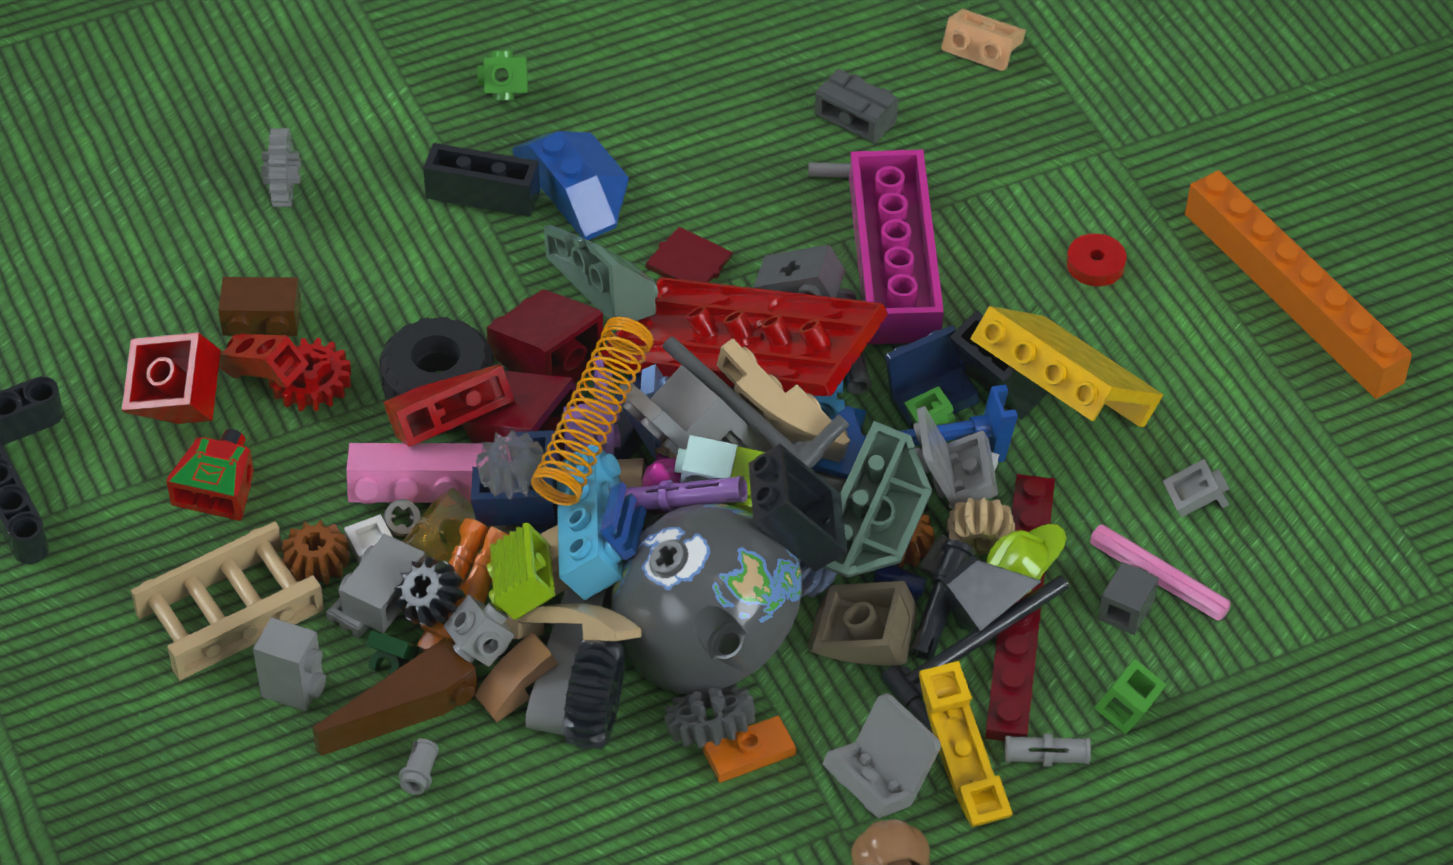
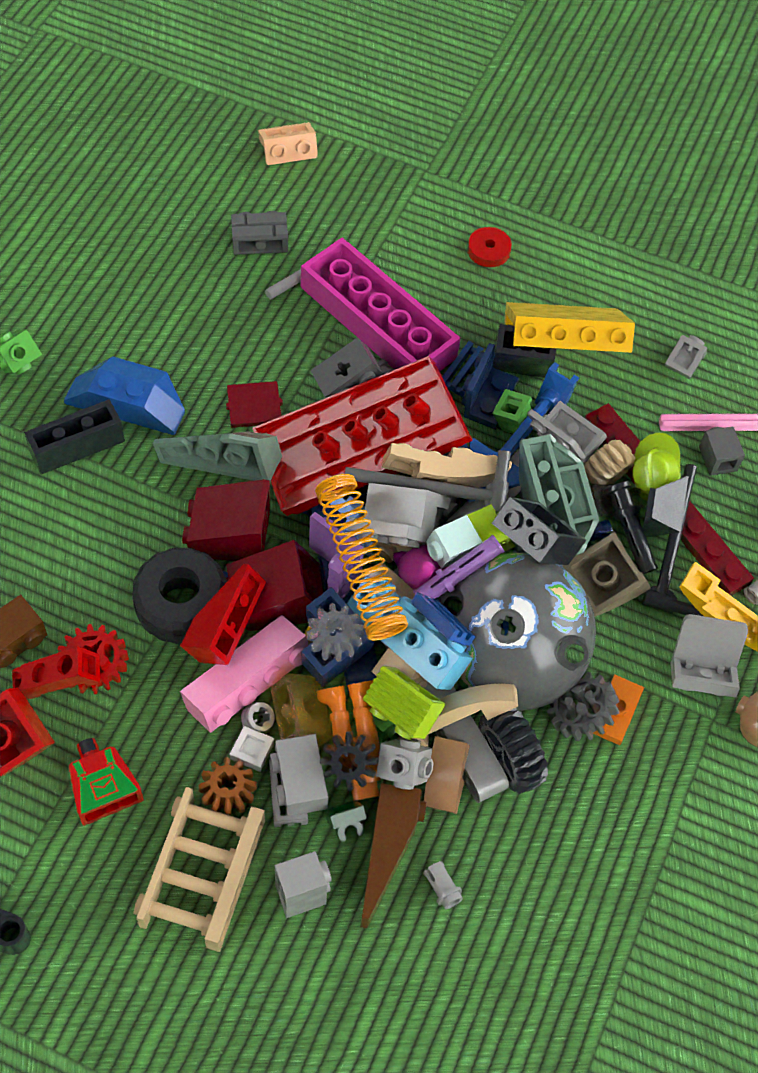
camera: 45 degrees left, 10 degrees up
orange brick [1185,170,1412,399] -> none

